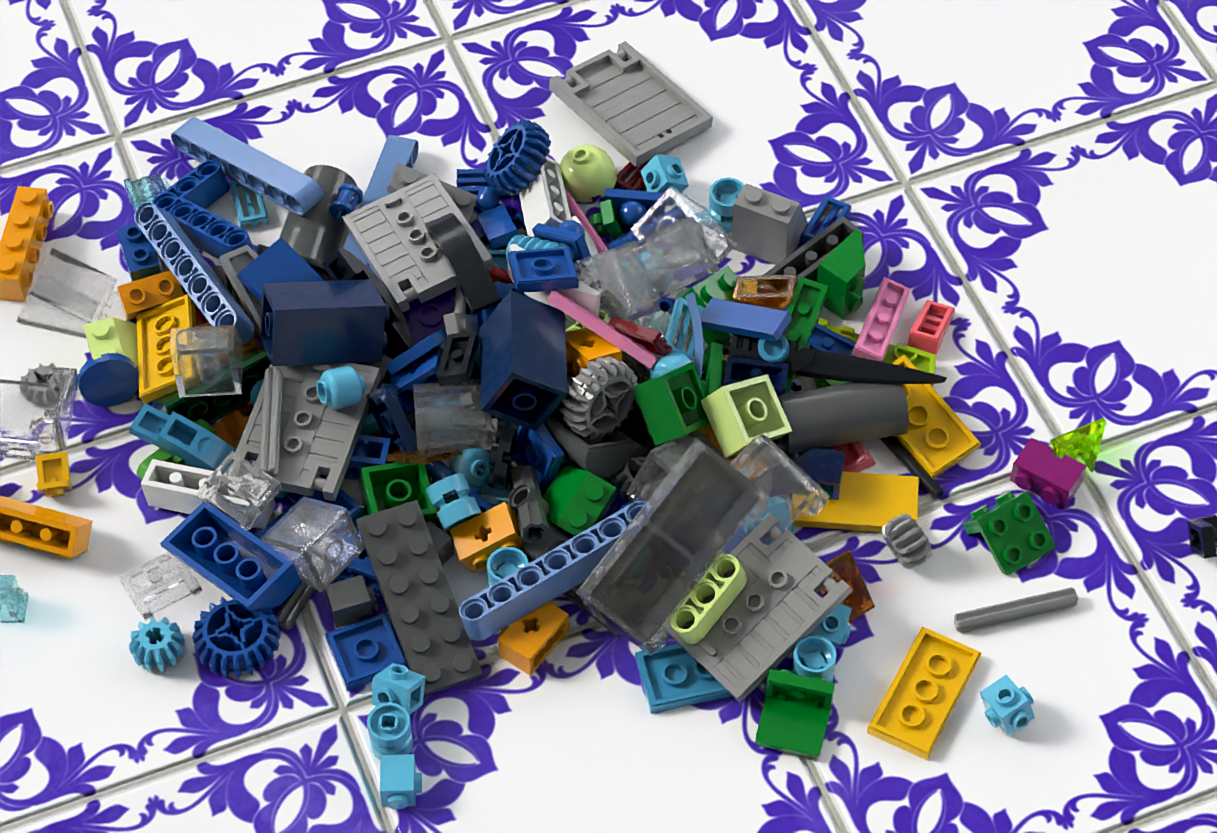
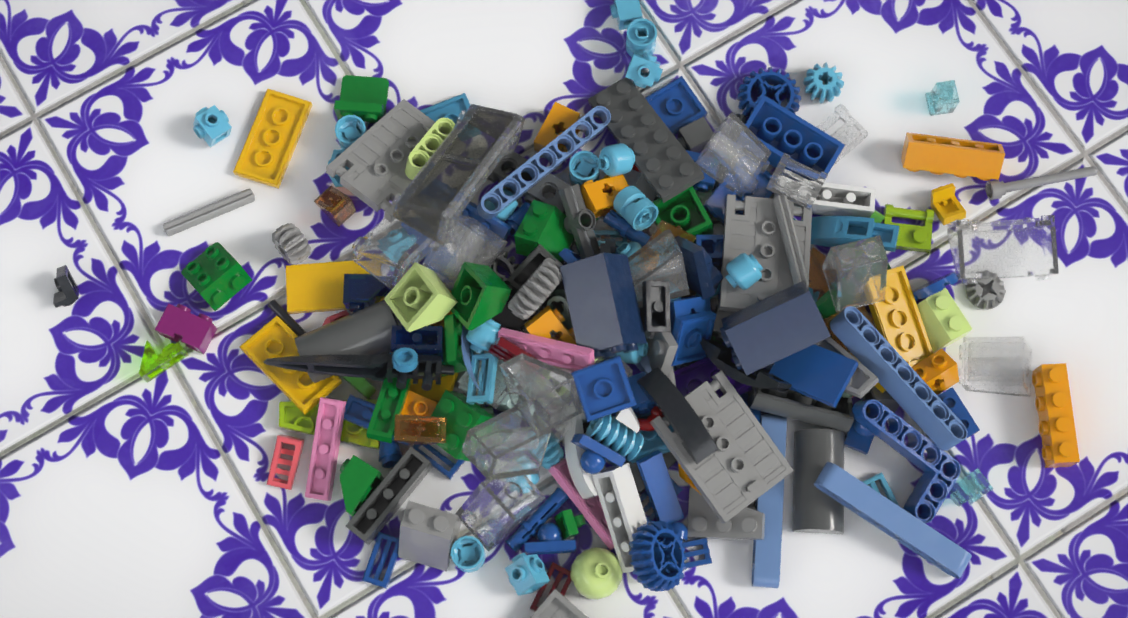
camera: 170 degrees right, 20 degrees up
blue bush [329,183,363,222] -> none
tile [700,298,792,342] -> none
none -> medium azure head [598,143,635,177]
none -> lime plate [883,204,934,253]

